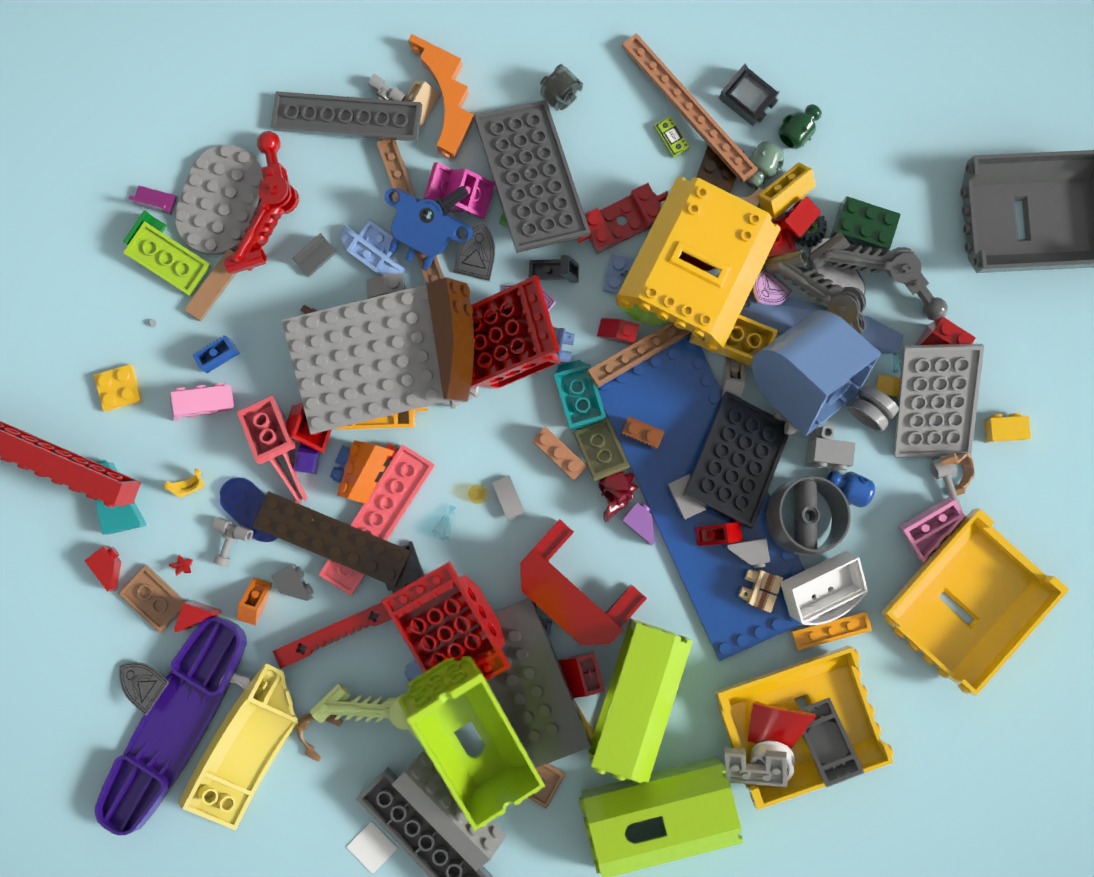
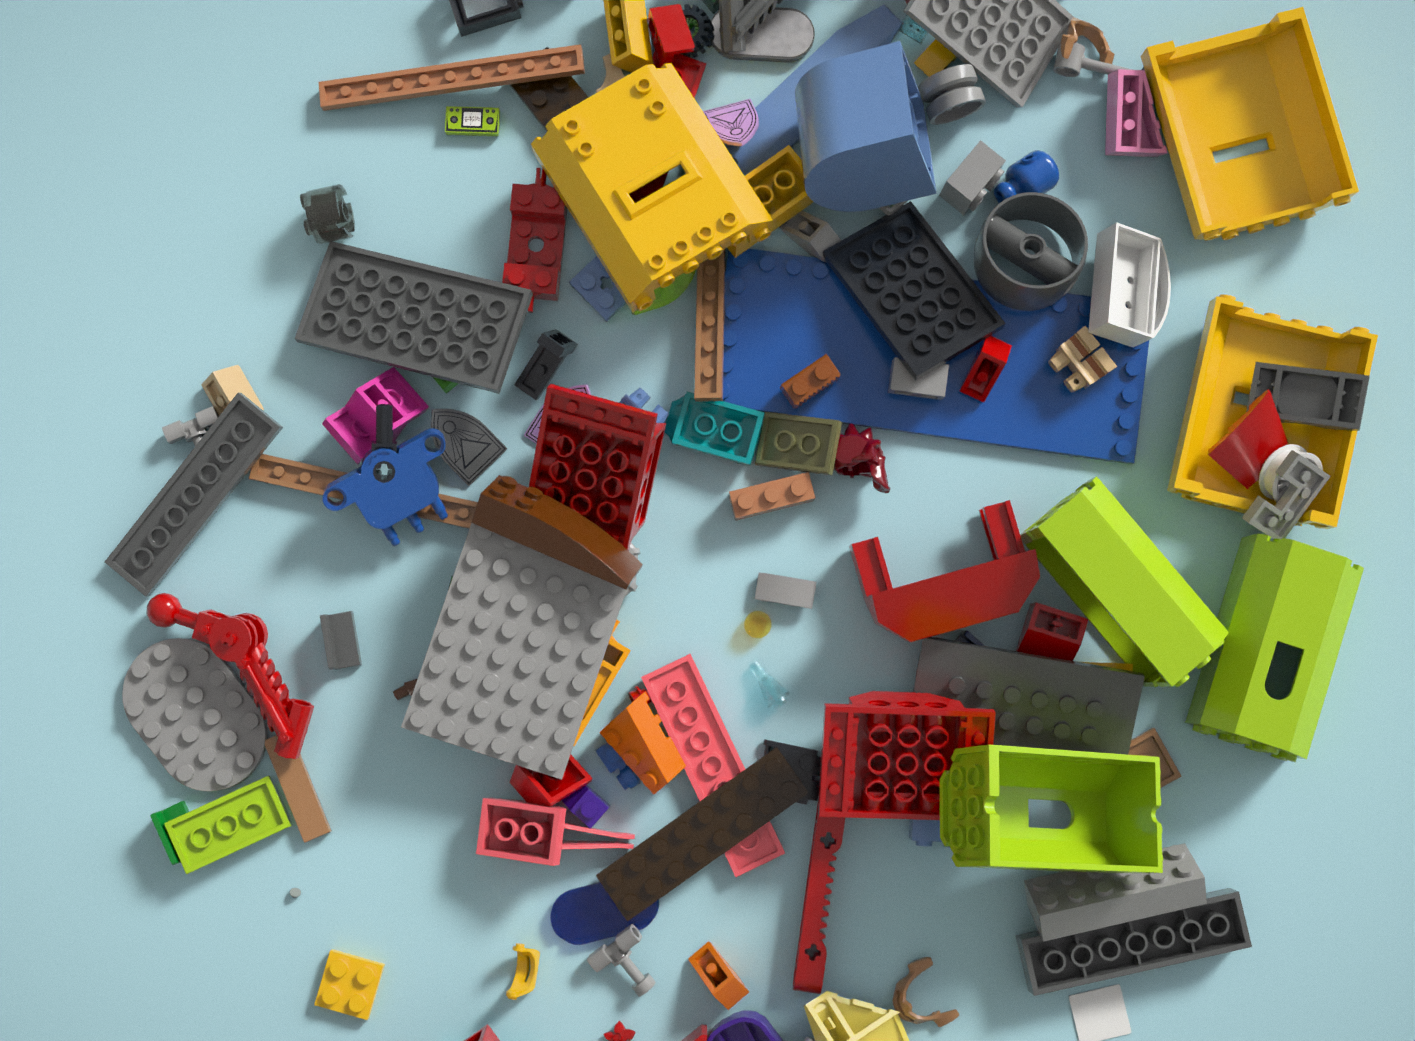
camera: 55 degrees left, 0 degrees up
magenta panel [129,185,177,215] -> none
bright pink wedge [170,383,234,421] -> none
blue brick [192,335,240,373] -> none
dark grey slope [271,564,314,601] -> none
yellowish green piece [309,683,420,741] -> none
light blue plate [340,219,406,274] -> none
light grey slope [367,273,406,299] -> none
orange arch [408,34,475,159] -> none
red slope [597,318,639,345] -> none
medium lavender slope [621,503,655,545] -> none
light grey slope [725,538,770,568] -> none
sand green piece [746,142,784,190] -> none
dark grey piece [765,249,867,336] -> none
light grey bar [784,420,835,439] -> none
light orange plate [791,611,872,651] -> none

